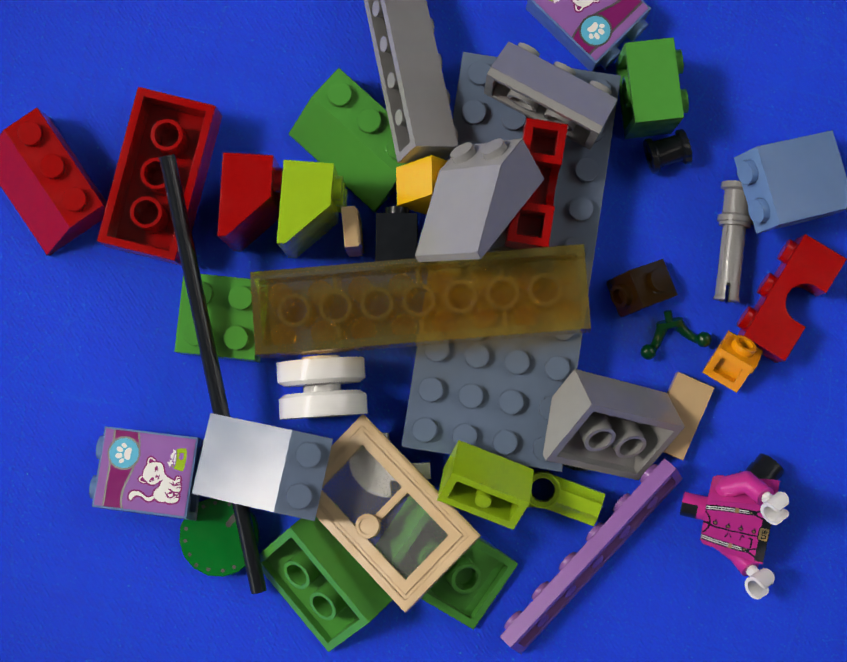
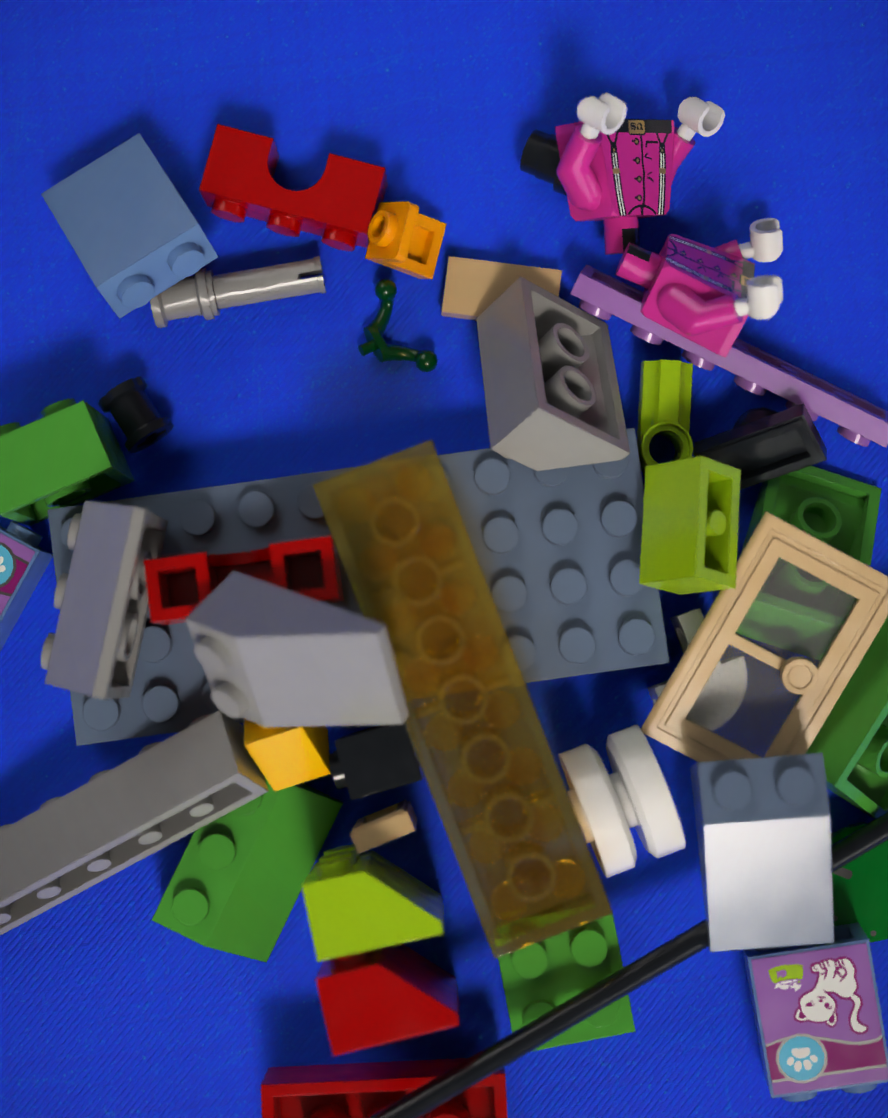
camera: 110 degrees left, 0 degrees up
dark brown bracket [607,259,678,317] -> none
none -> dark pink torso [615,218,783,358]
none -> black tile [693,403,827,490]

